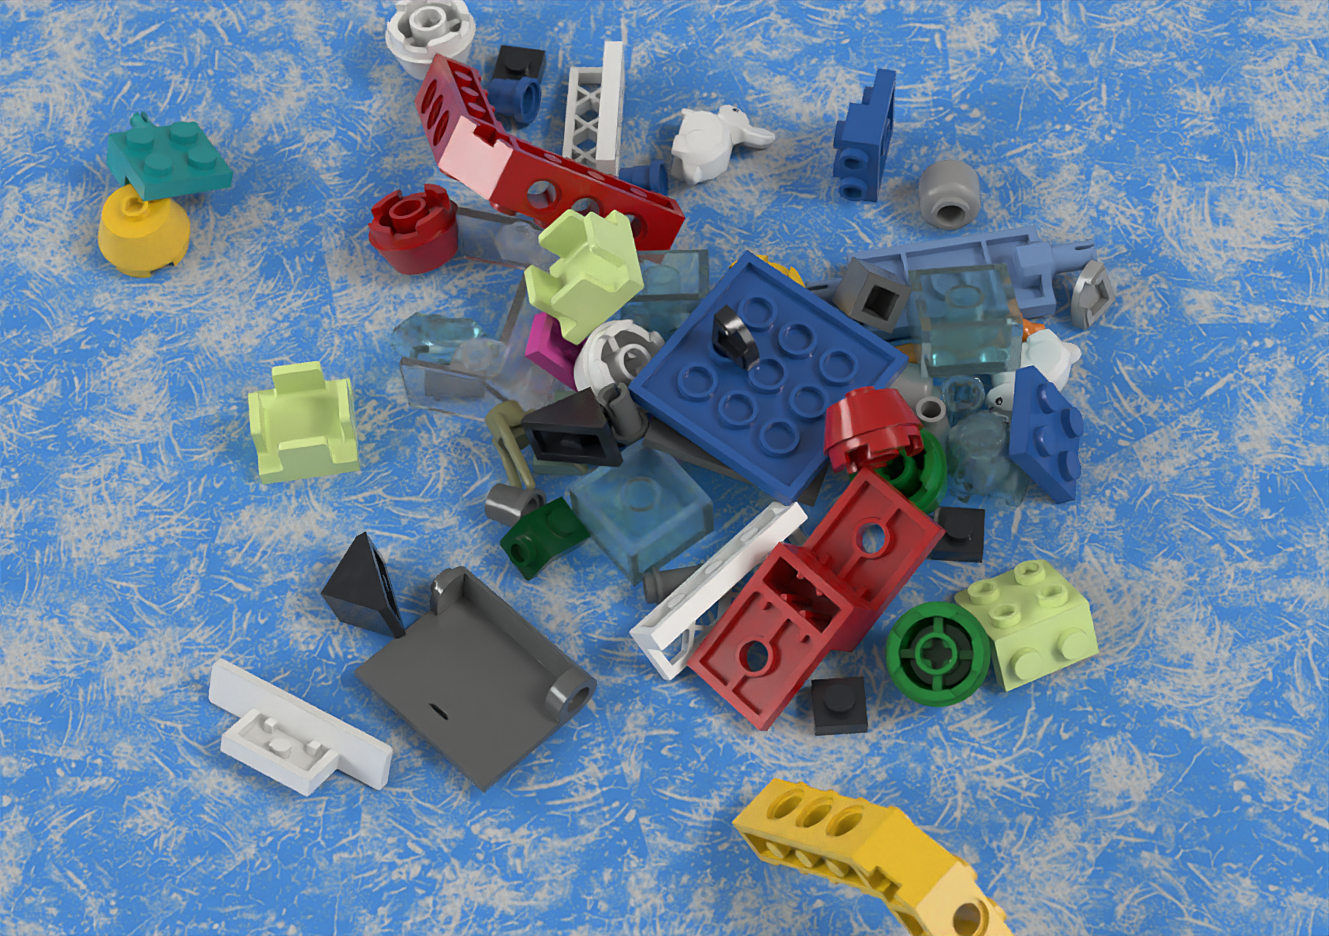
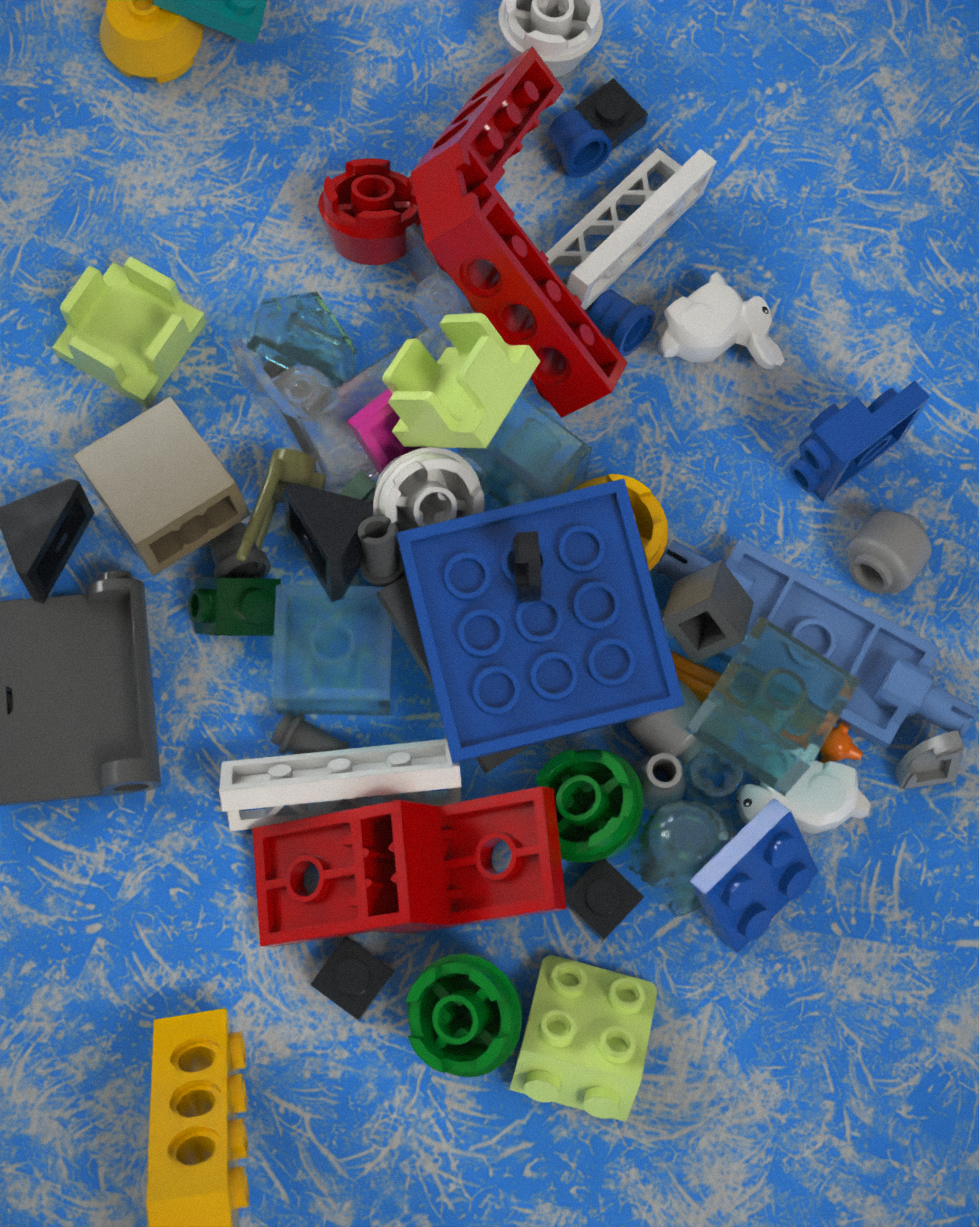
camera: 30 degrees right, 15 degrees up
red cone [823,386,924,474] -> none
none -> dark tan brick [73,396,251,576]

